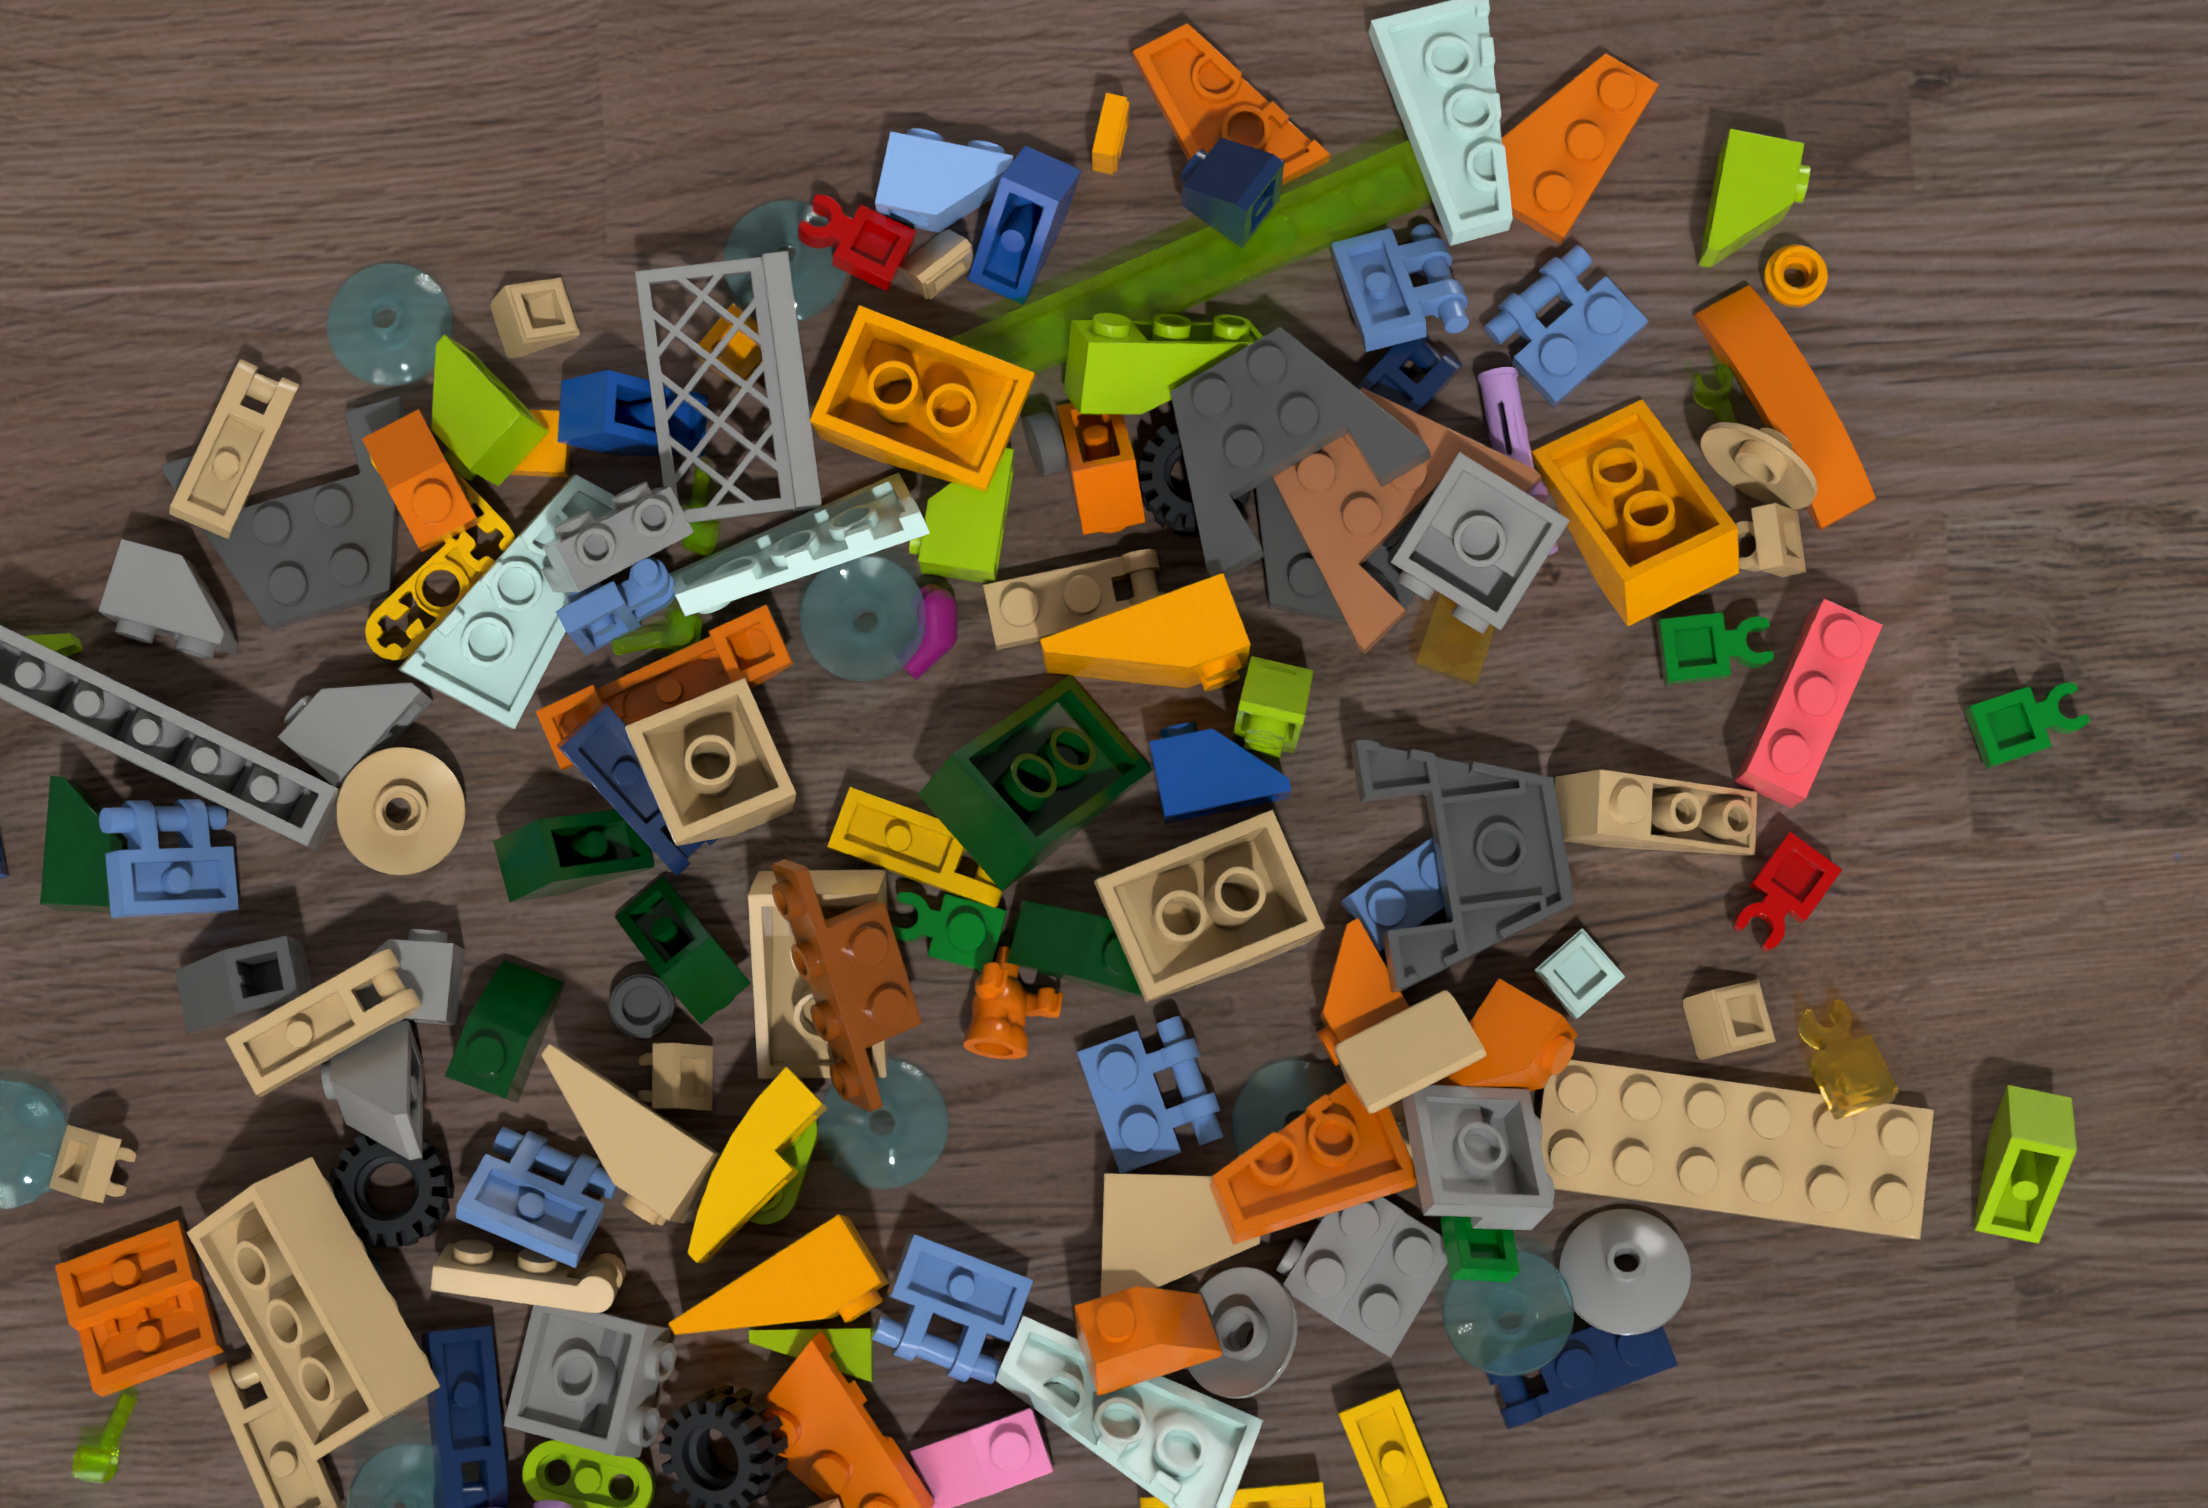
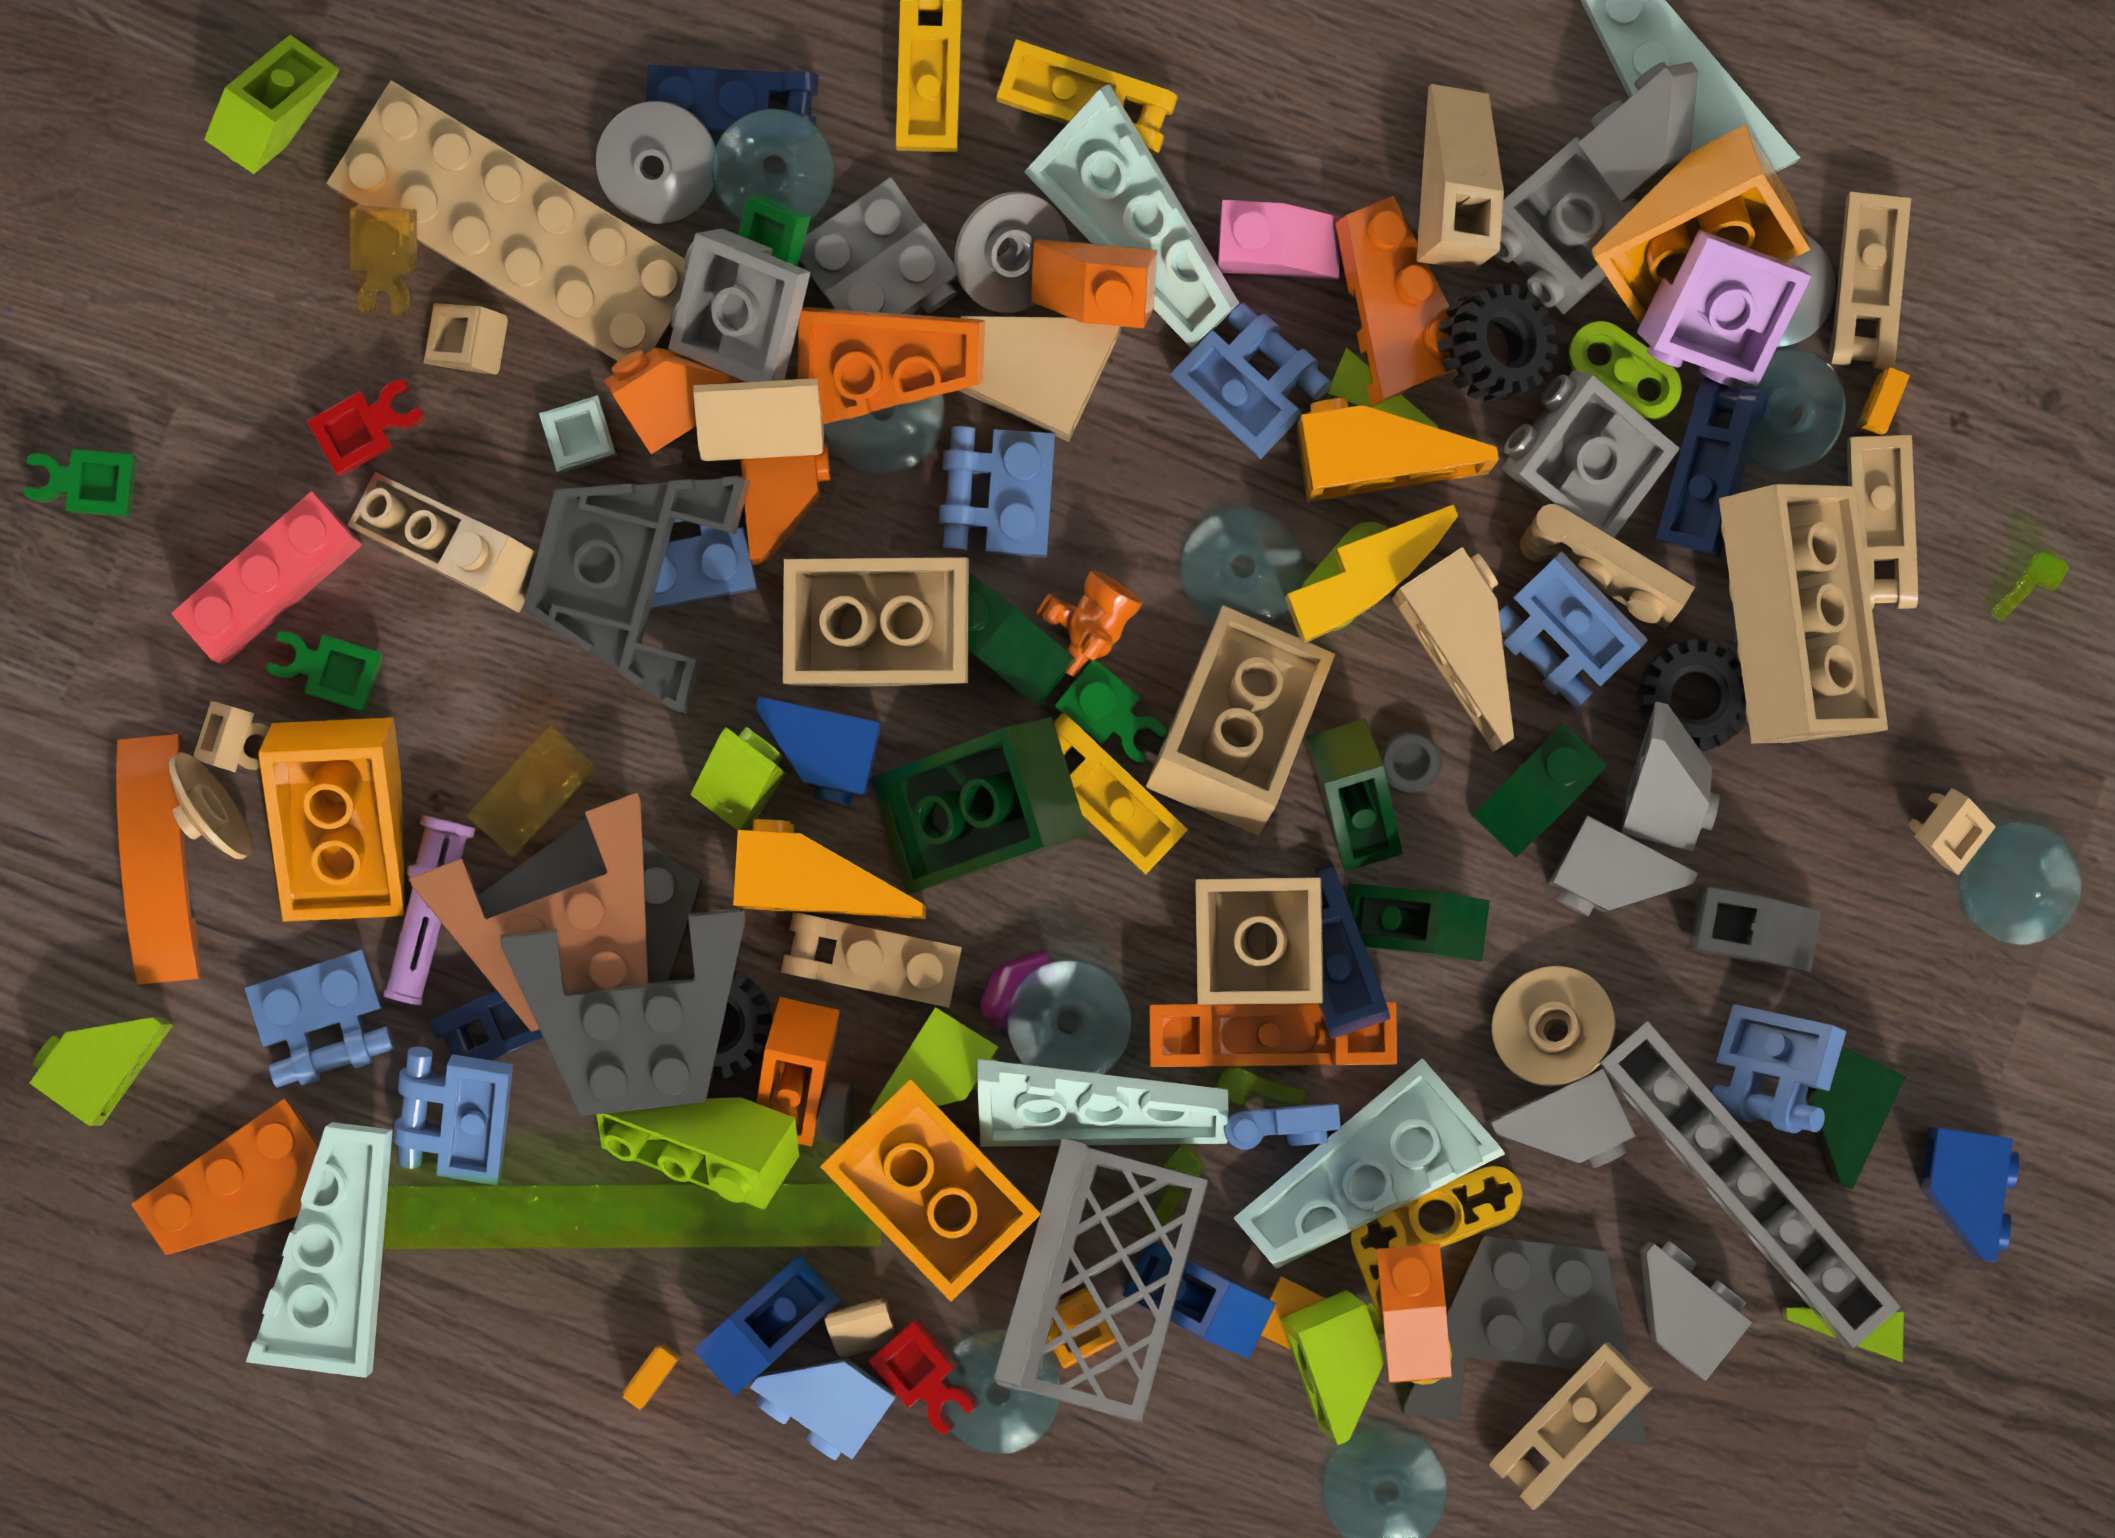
camera: 155 degrees left, 5 degrees up
orange slope [55,1220,225,1397] -> none
tan plate [225,949,422,1097] -> none
tan slope [490,277,580,358] -> none
light grey plate [542,481,694,592] -> none
tan tile [638,1043,713,1111] -> none
dark orange bracket [772,859,922,1112] -> none
orange wing [1133,23,1331,186] -> none
dark blue slope [1180,138,1284,249] -> none
light grey plate [1391,452,1570,634] -> none
clear neon green hand [1693,363,1738,424] -> none
light orange plate [1764,245,1828,308] -> none

